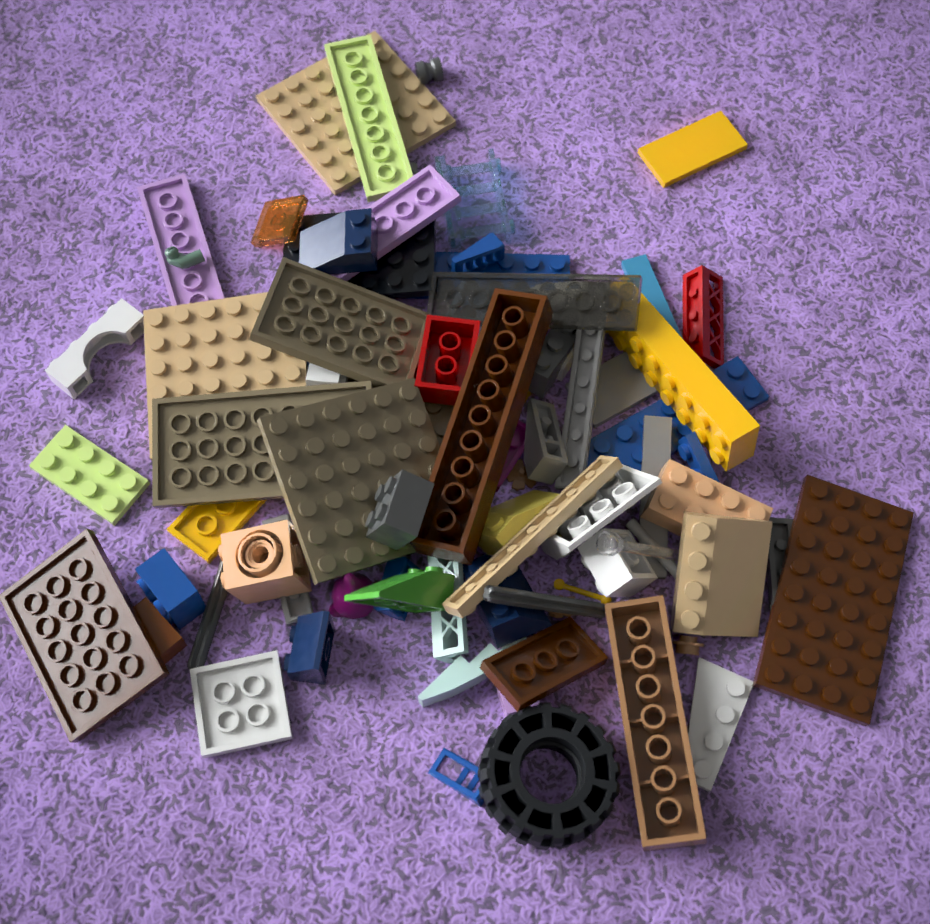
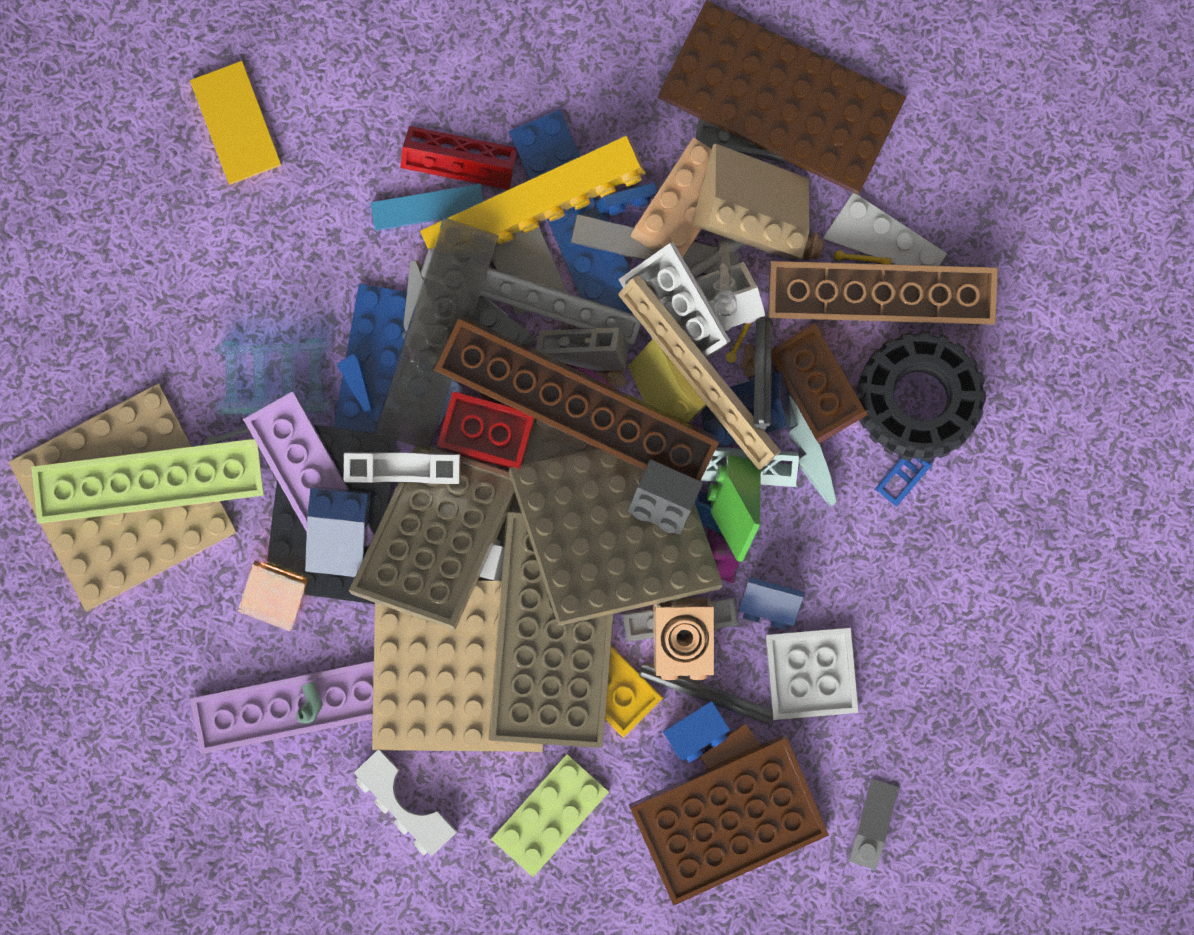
camera: 85 degrees left, 20 degrees up
dark grey wheel [415,57,444,85] -> none
none -> white arch [344,452,461,484]
none -> yellow hinge [834,250,892,264]
none -> light grey slope [846,779,899,870]

